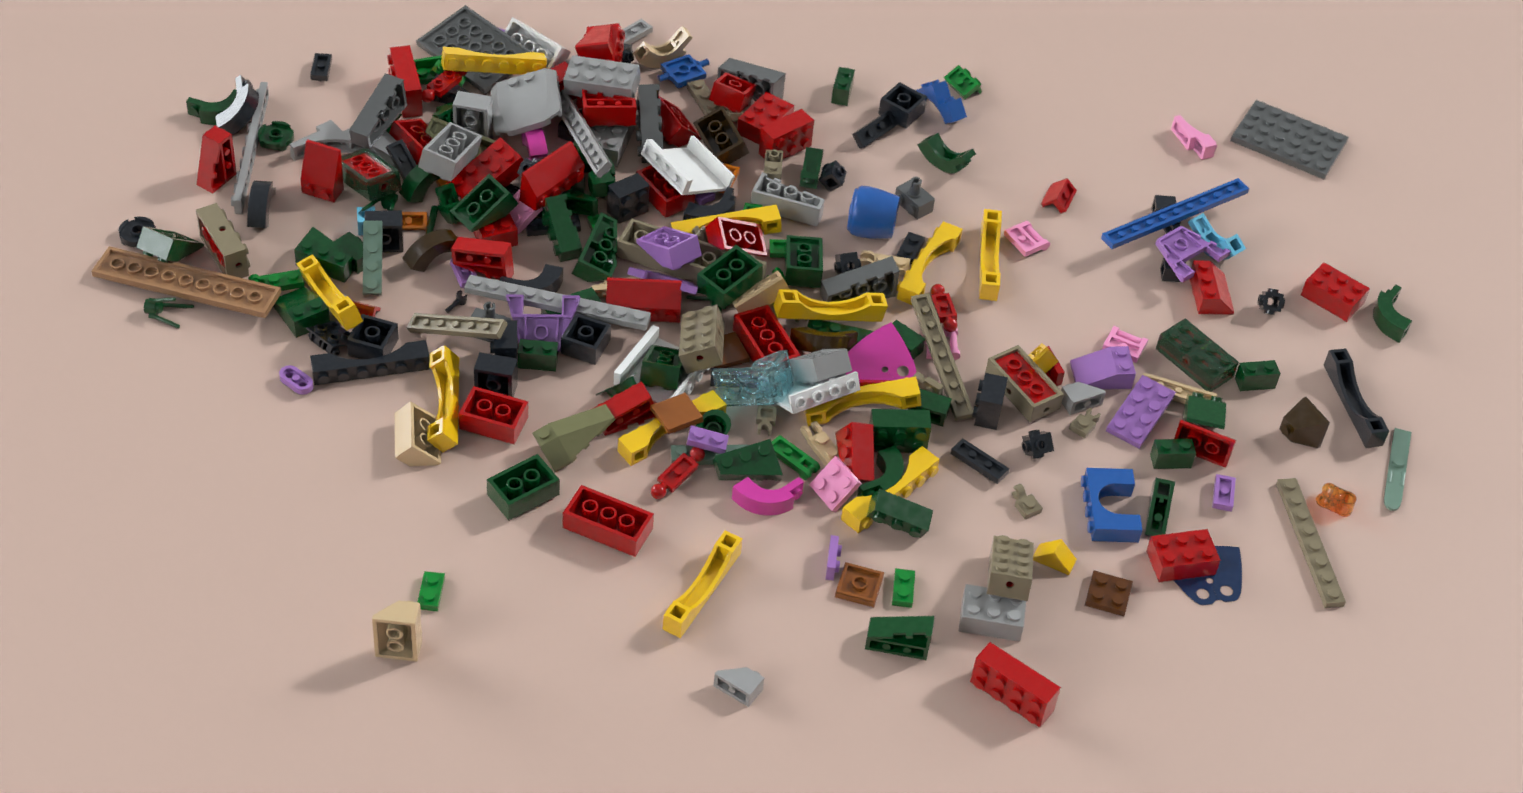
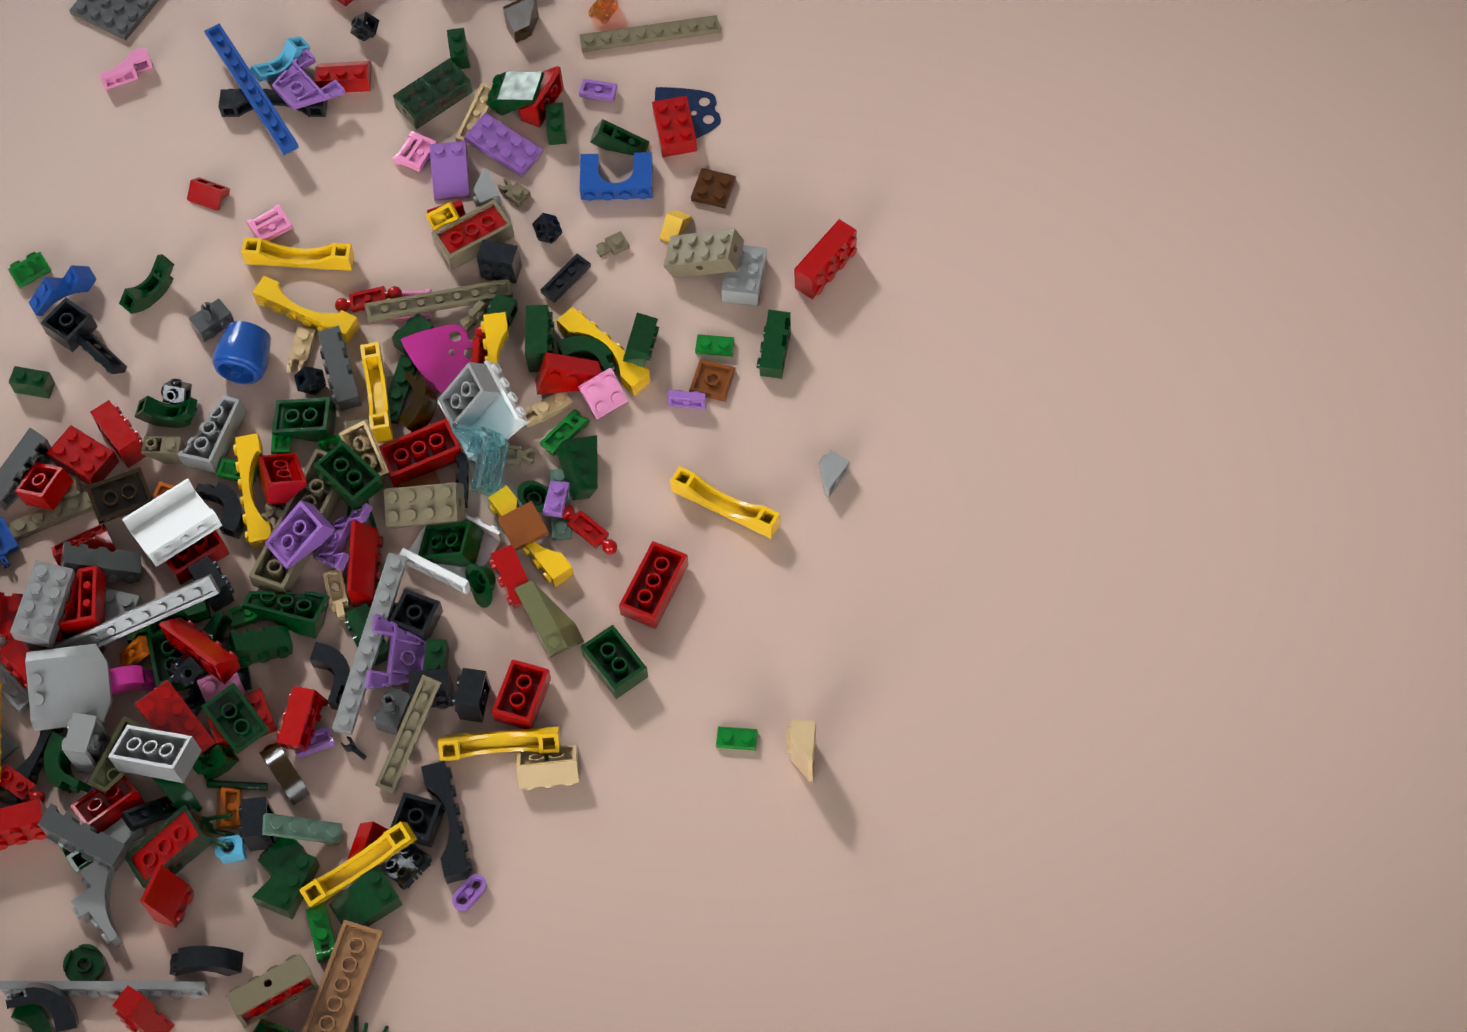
camera: 80 degrees left, 15 degrees up
dark pink arch [732,477,804,515] -> none
black plate [897,232,925,264] -> none

